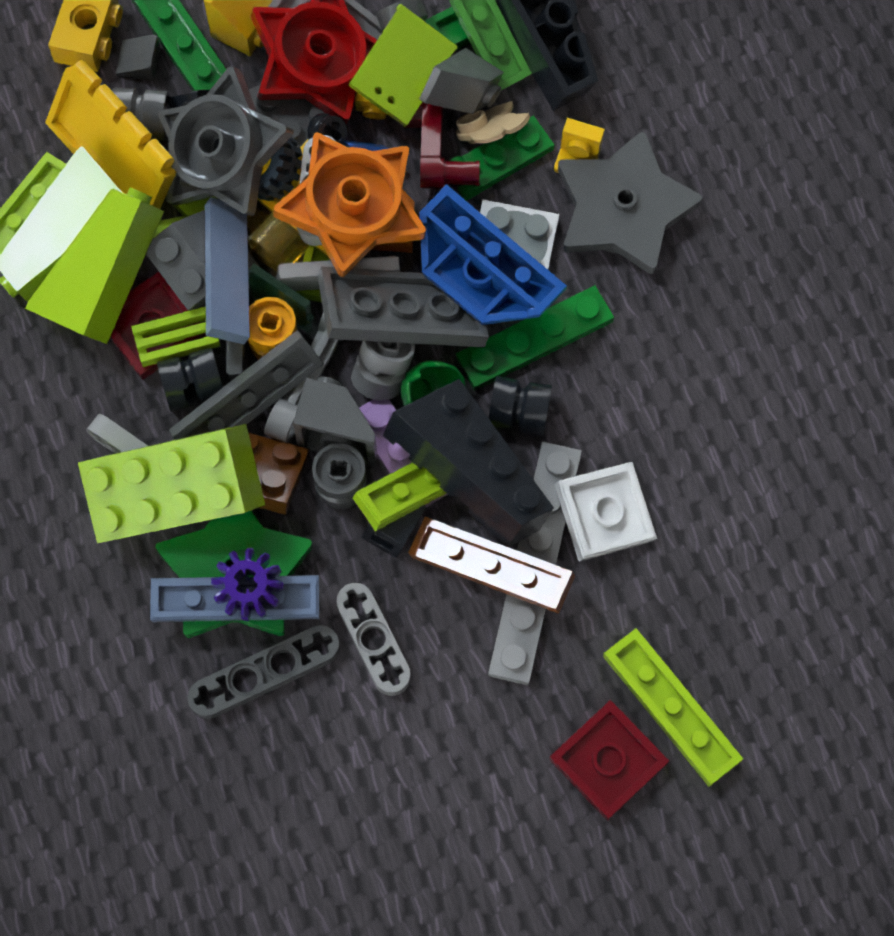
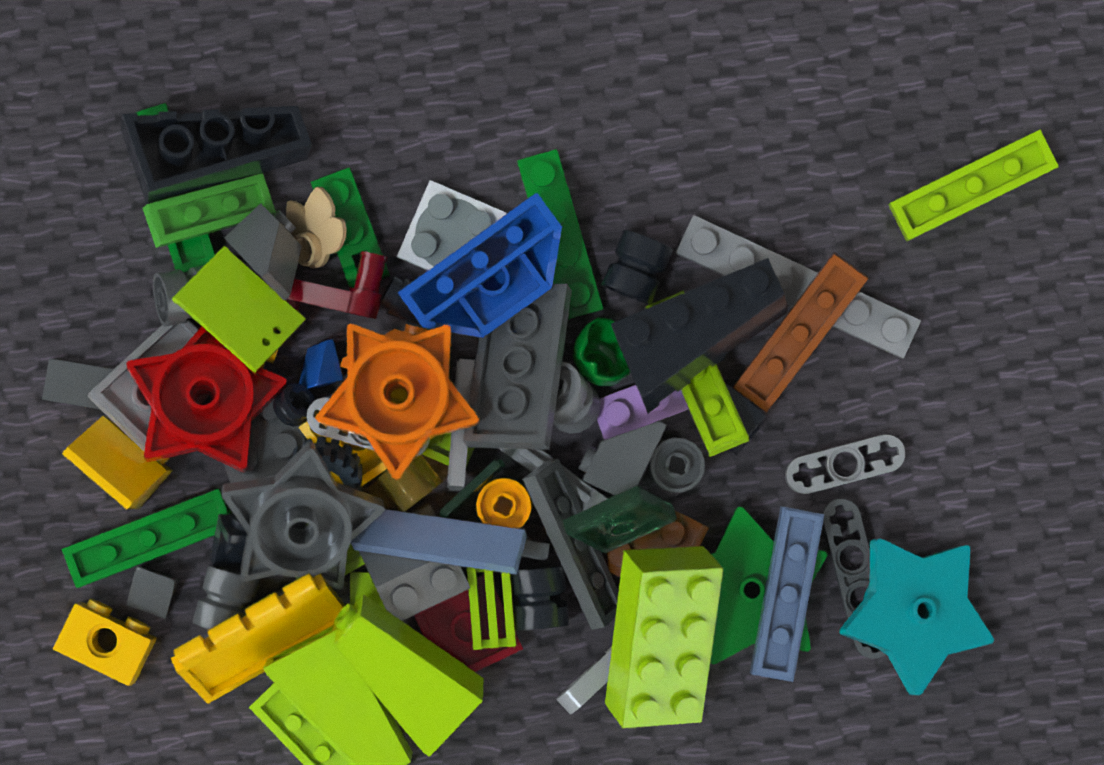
camera: 75 degrees left, 15 degrees up
dark purple gear [211,548,284,621] -> none
dark red plate [549,700,669,821] -> none
yellow bracket [554,118,605,173] -> none
white tile [554,462,657,562] -> none
dark grey plate [558,132,702,274] -> none
none -> clear green tile [563,485,677,553]
none -> teal plate [839,539,994,695]

